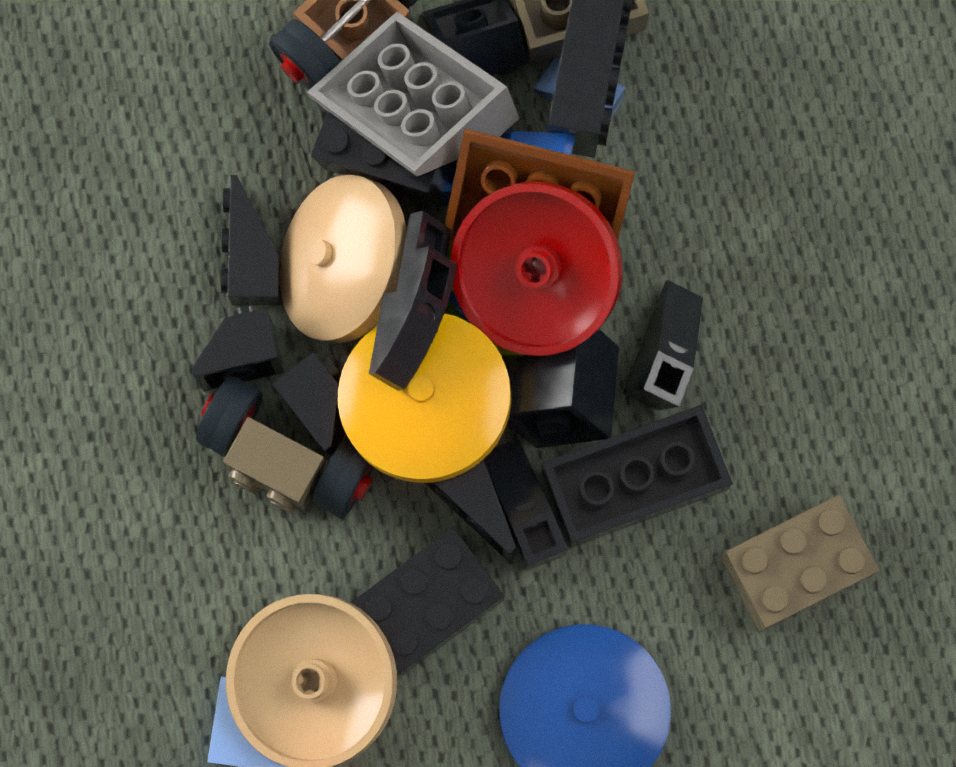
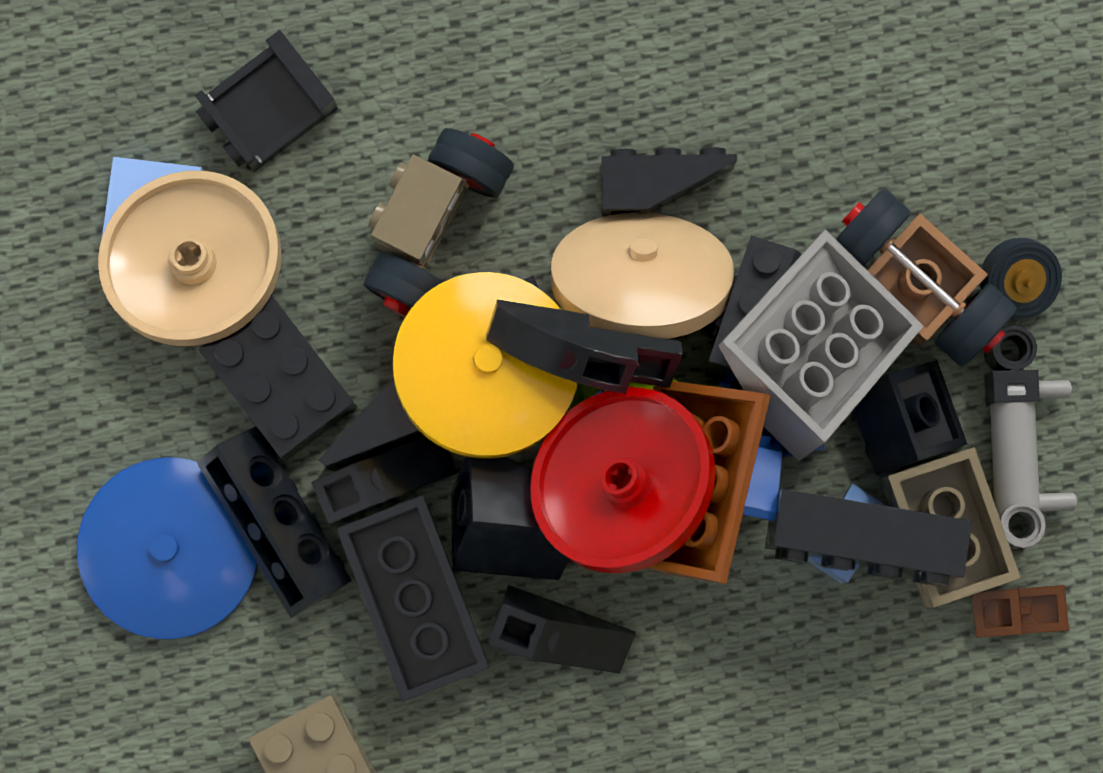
camera: 85 degrees right, 5 degrees up
black slope [192,305,285,391] -> none
black slope [273,352,345,456] -> none
none -> black panel [195,30,338,172]
none -> black brick [197,426,352,618]

